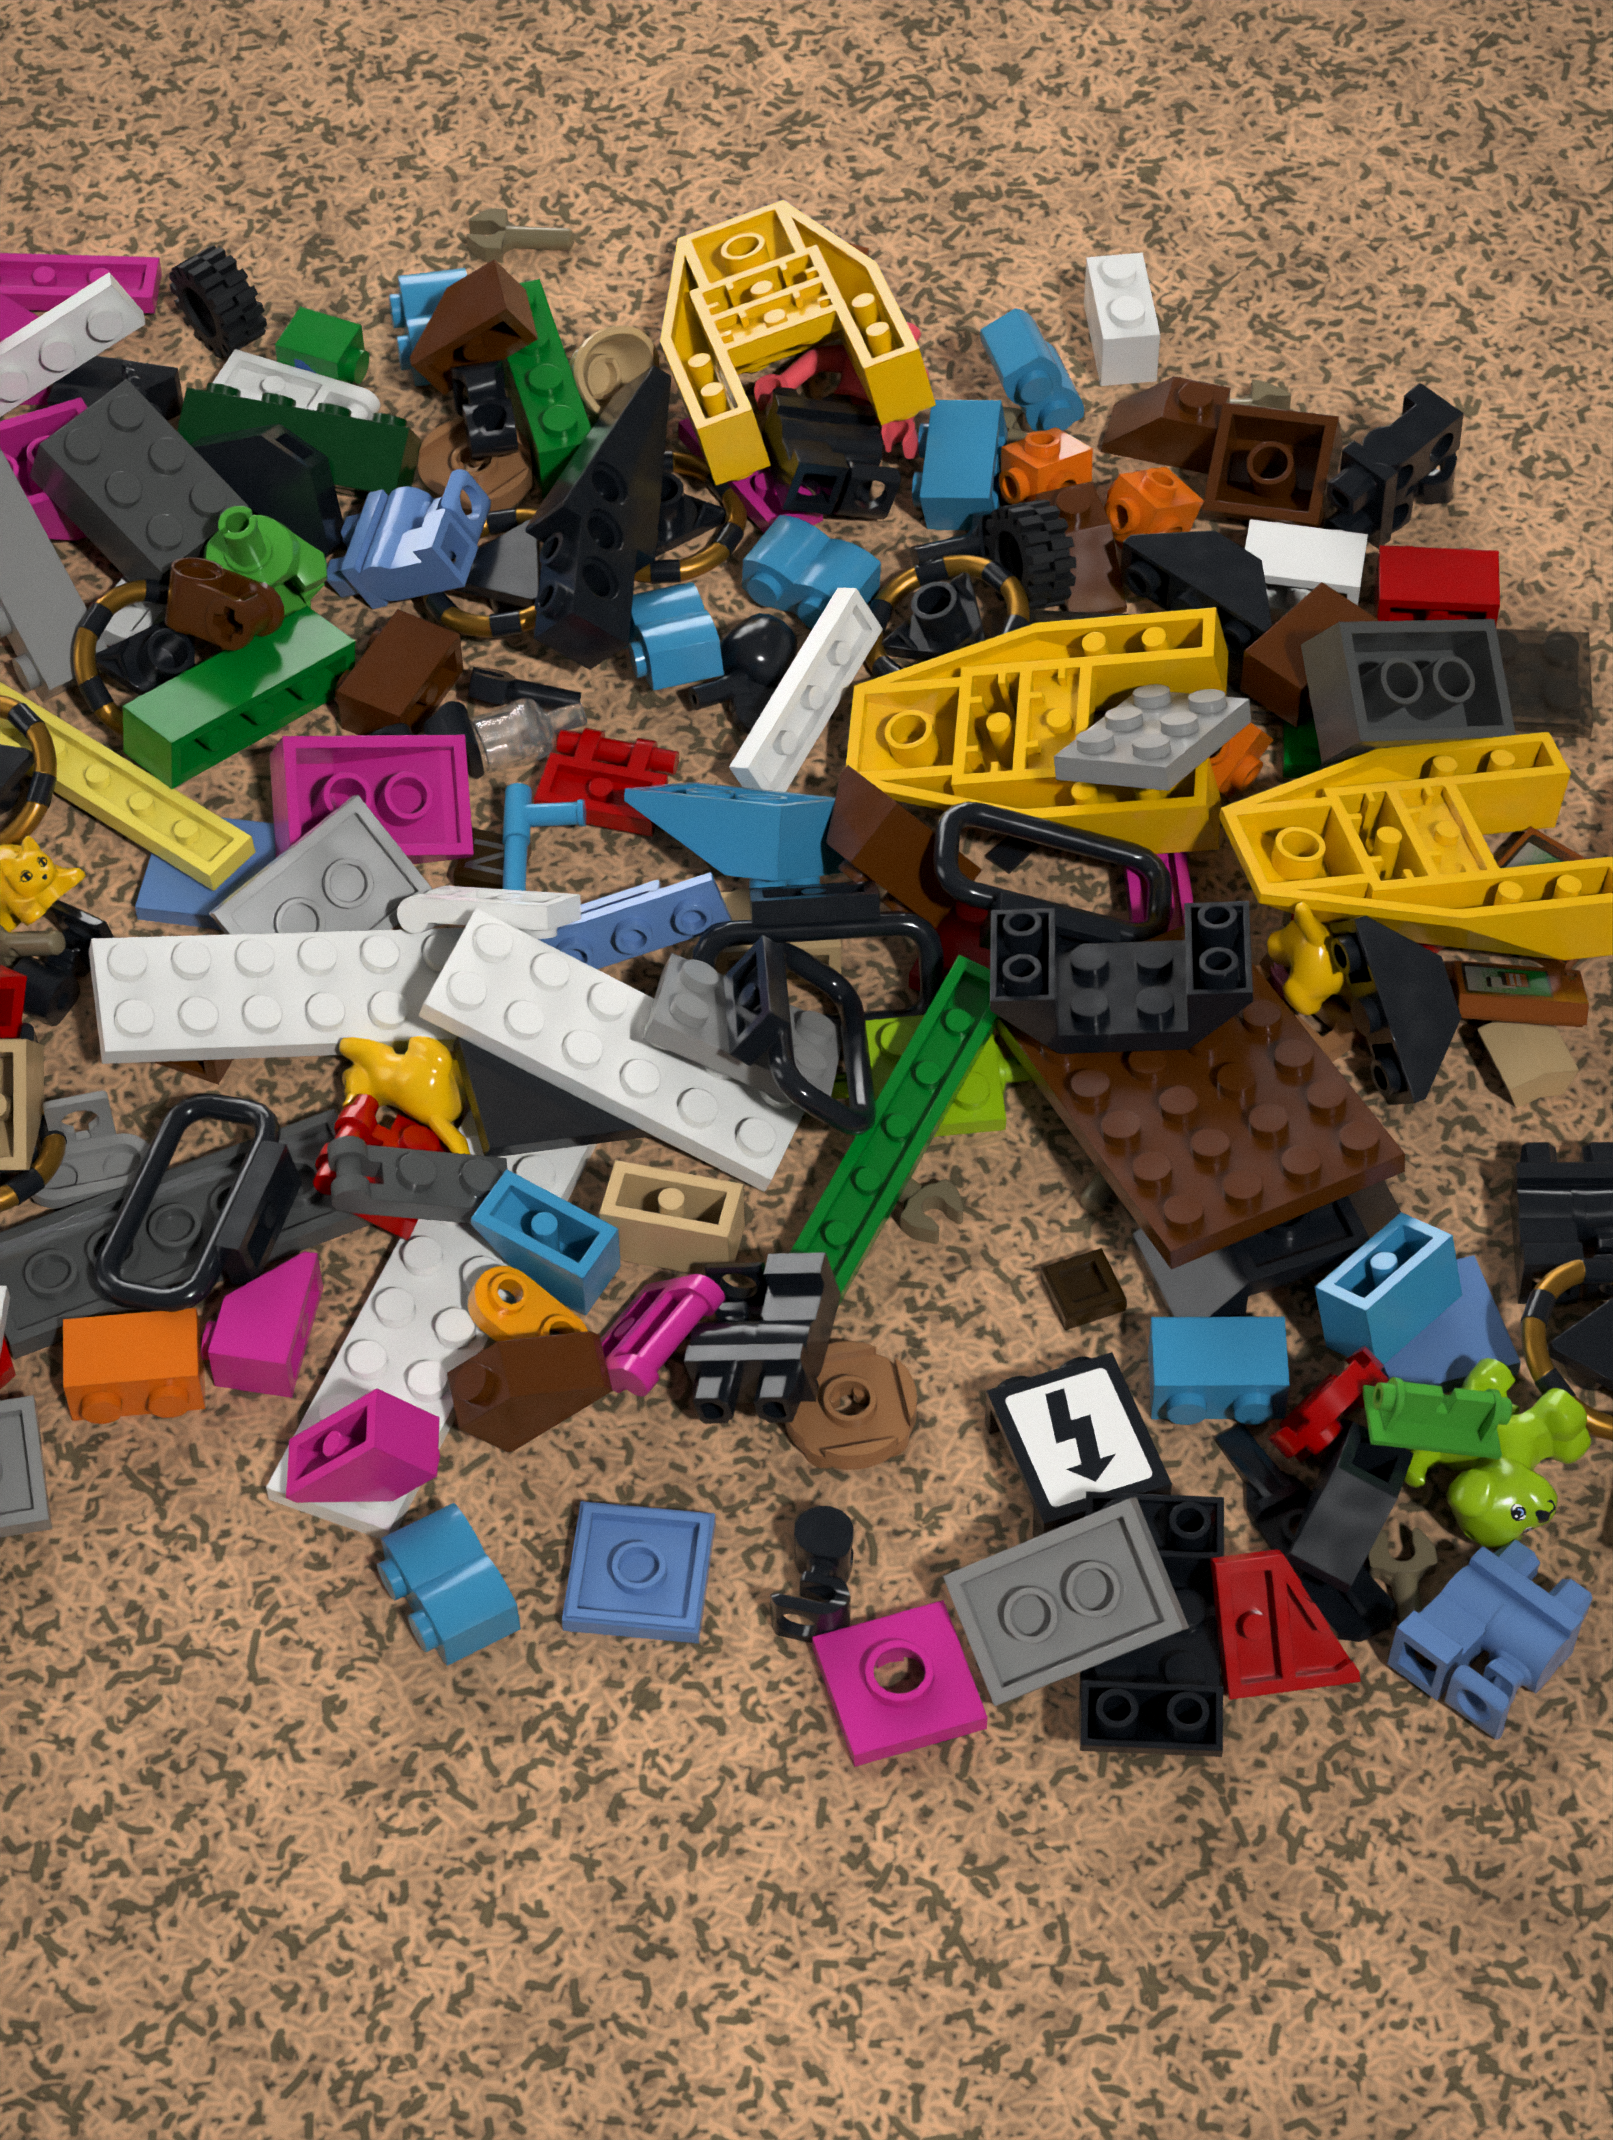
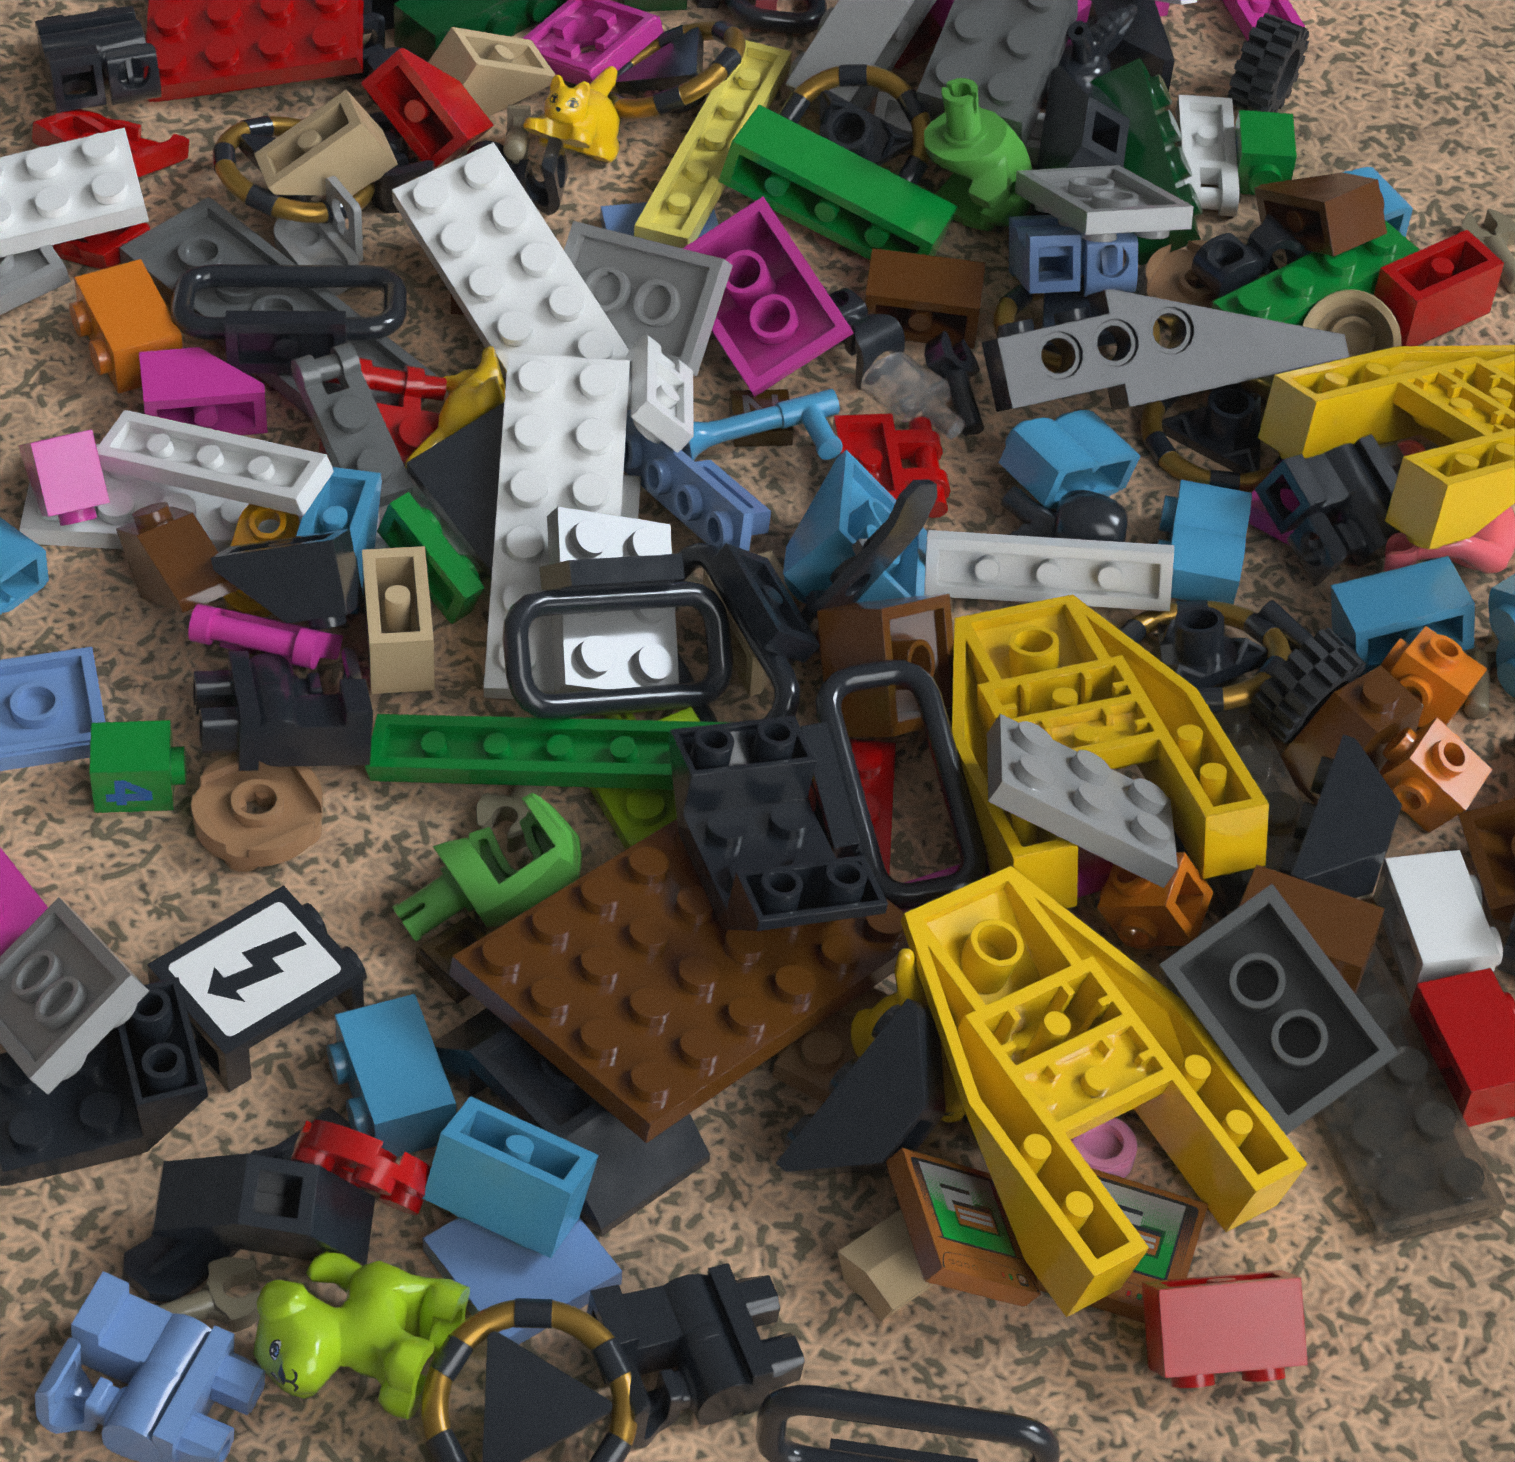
camera: 65 degrees right, 5 degrees down
reddish brown piece [165,557,285,651] -> none
black leg [770,1506,854,1643] -> none
red wing [1210,1549,1361,1700] -> none
bright green hinge [1362,1377,1512,1459] -> none
none -> green brick [89,720,187,813]
none -> white plate [97,410,334,516]
none -> black slope [211,529,364,630]
none -> green plate [377,492,484,624]
none -> bright green piece [392,793,582,942]
none -> black piece [788,479,937,665]
none -> light grey plate [1015,165,1193,242]
none -> red brick [1374,229,1504,346]

